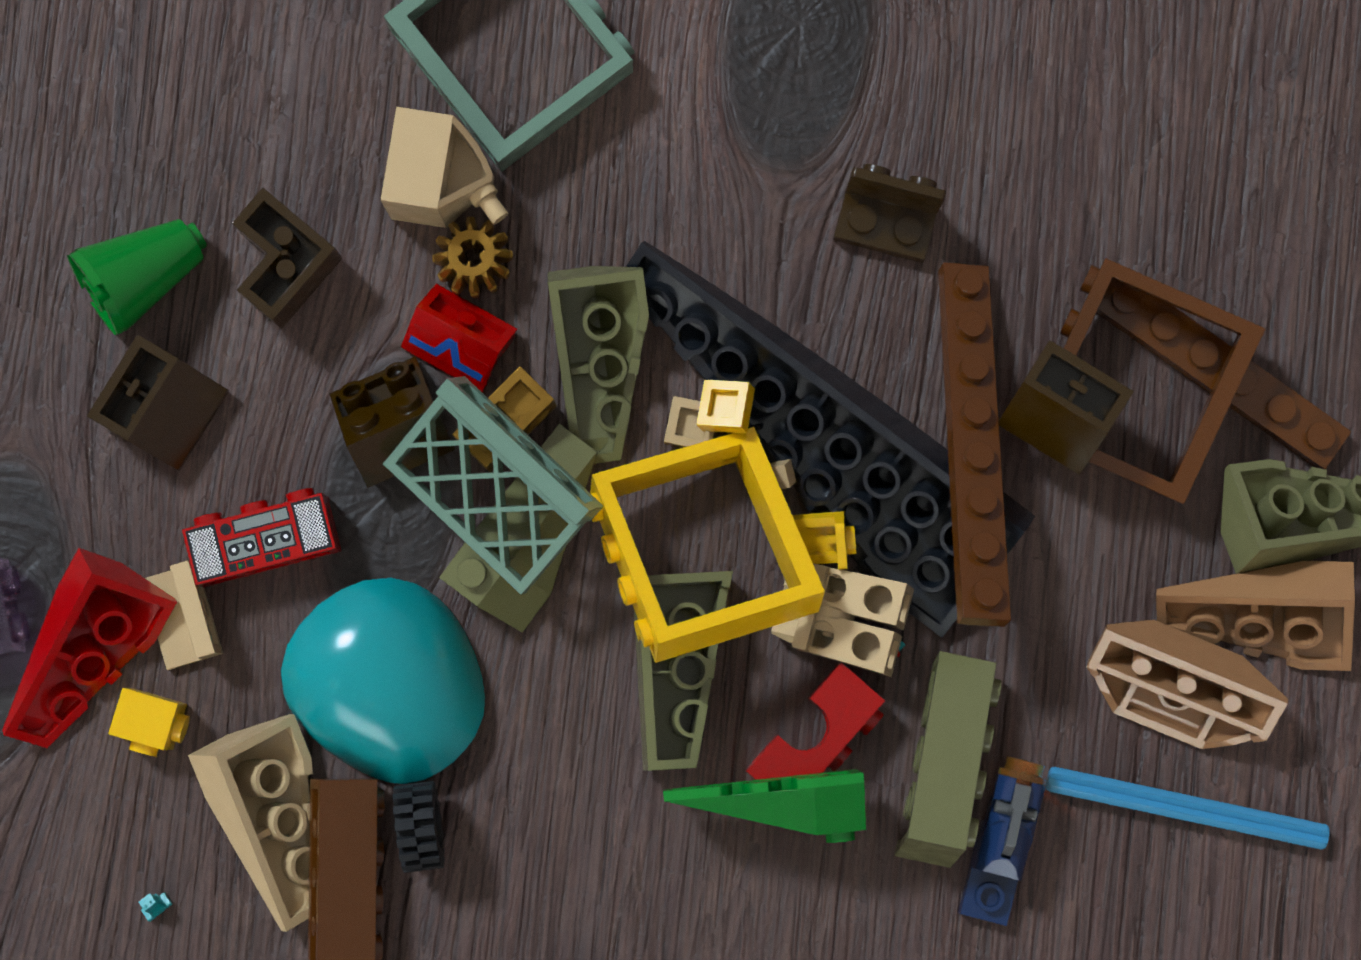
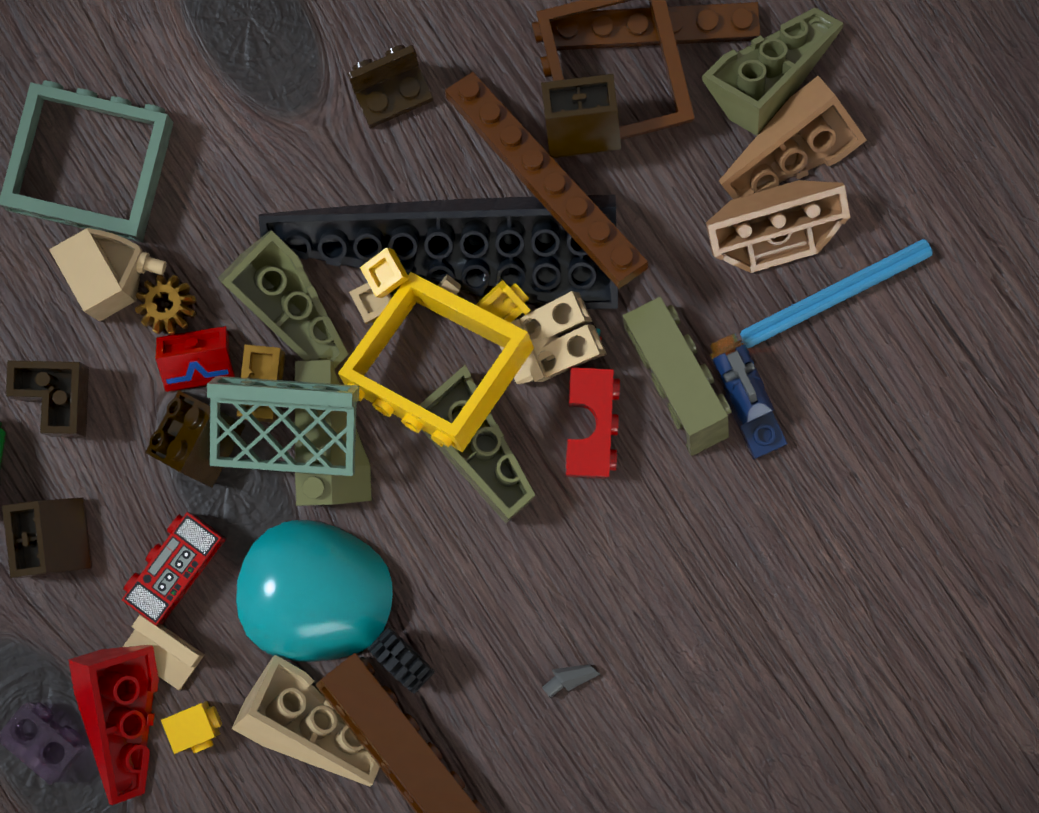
camera: 35 degrees left, 0 degrees up
green wedge [663,769,866,843] -> none

